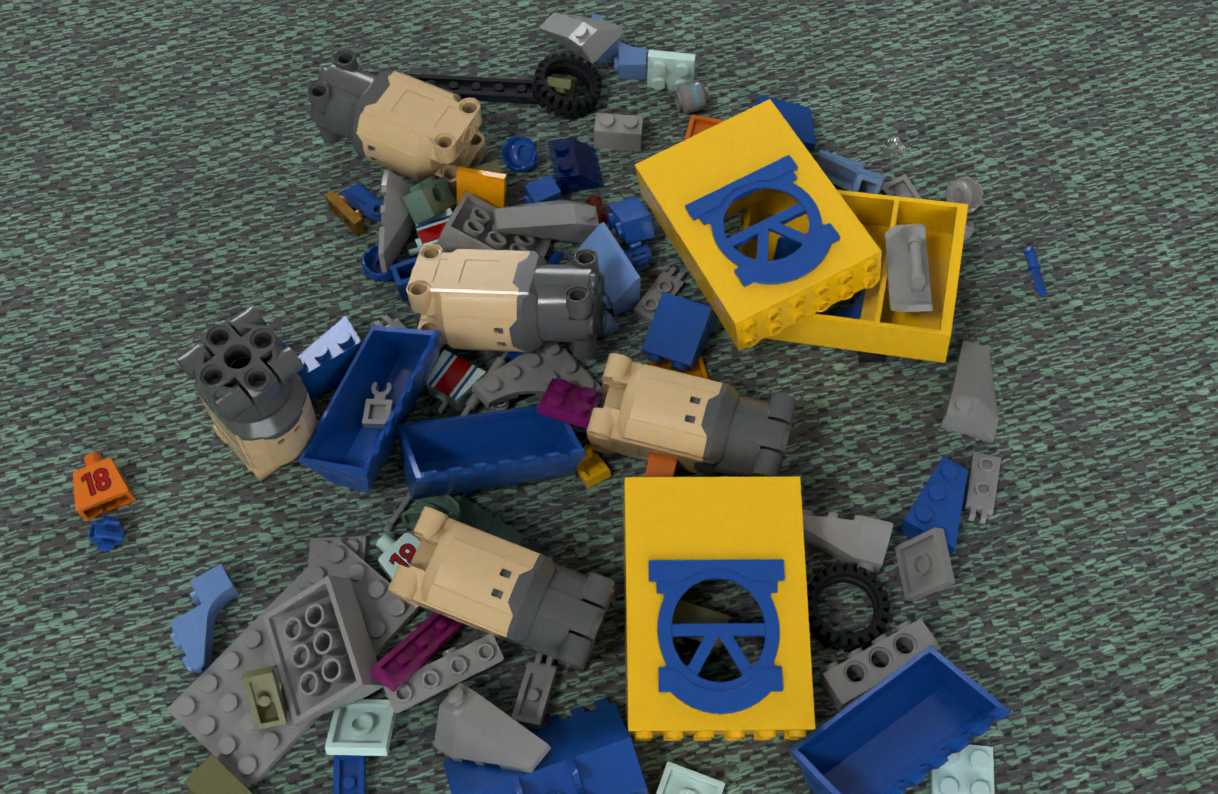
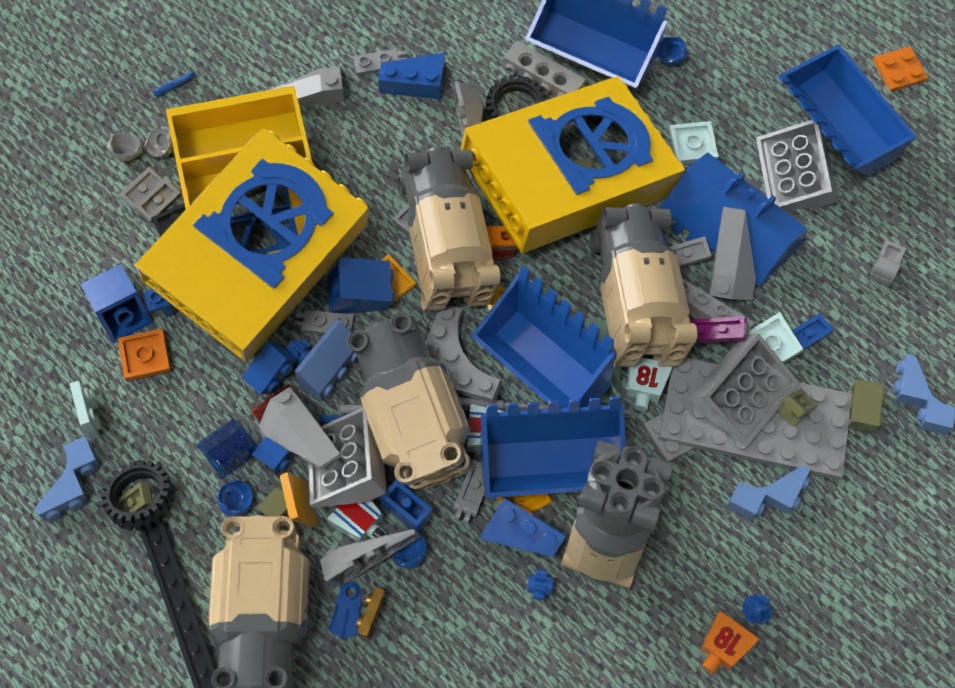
camera: 120 degrees left, 5 degrees up
light grey plate [362,382,395,429] -> none
sand green brick [402,176,457,224] -> none
magenta plate [537,378,603,429] -> none
light grey wedge [539,12,624,65] -> none
light grey brick [594,113,643,151] -> none
light grey head [674,81,710,114] -> none
medium blue arch [816,150,886,194] -> none
light grey piece [885,224,933,312] -> none
light grey plate [894,527,955,601] -> none

